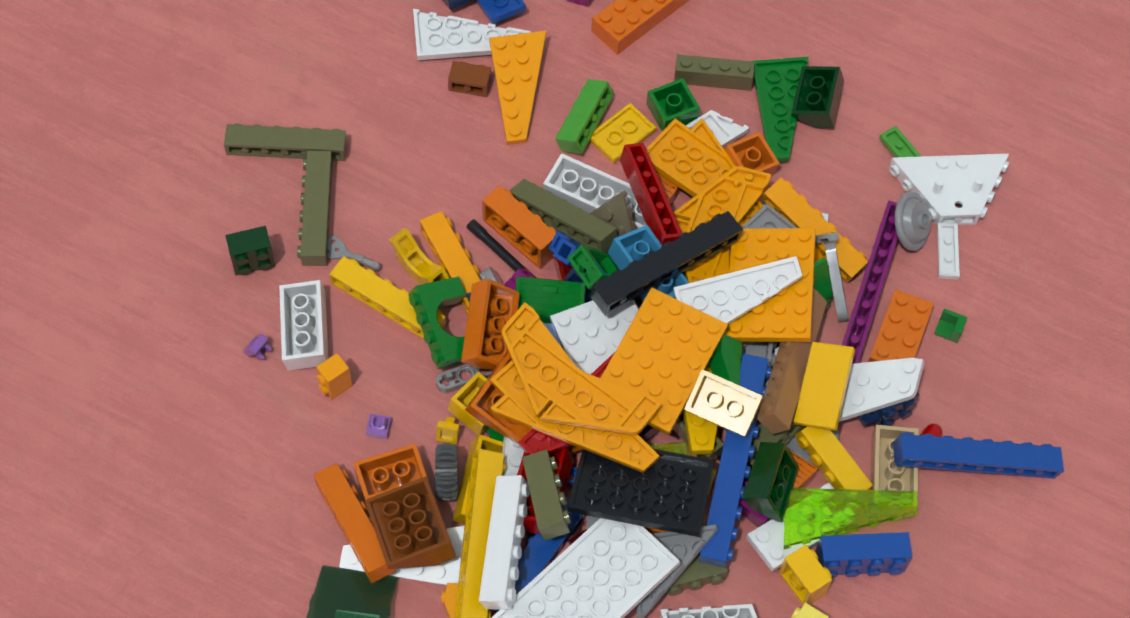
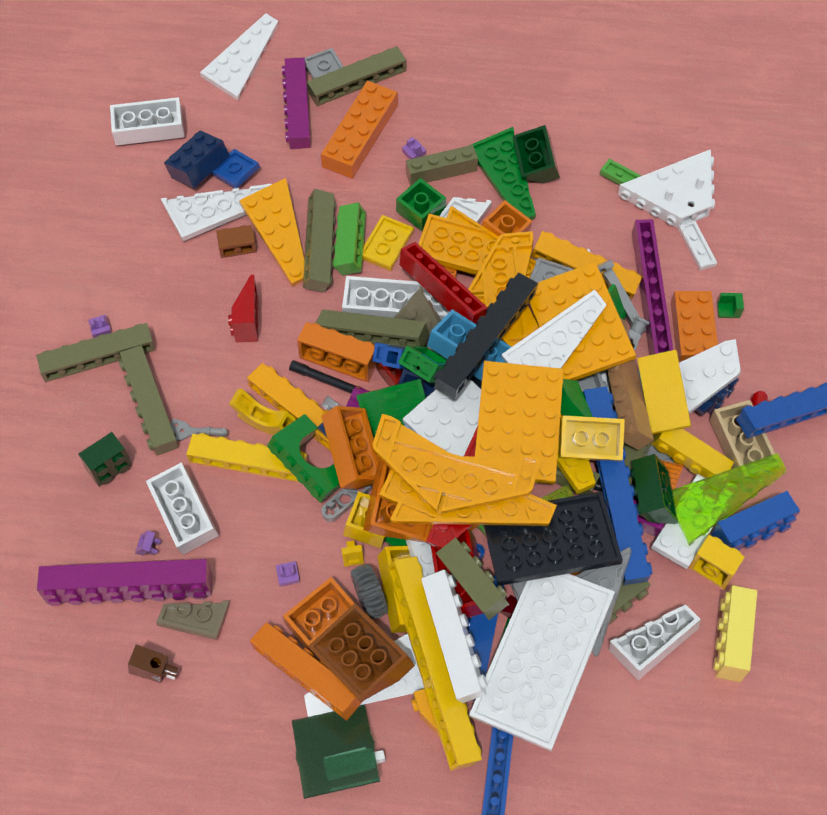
camera: 20 degrees left, 0 degrees up
light orange brick [316,353,352,400] -> none
light grey piece [895,191,931,251] -> none
none -> magenta brick [37,559,212,606]
none -> medium lavender tile [88,315,112,338]
none -> reddish brown torso [128,644,179,683]
none -> dark tan wing [157,600,230,640]
none -> red slope [228,275,258,343]
none -> olive brick [303,188,336,293]
none -> medium lavender tile [402,137,426,159]
none -> light grey connector [629,315,650,351]

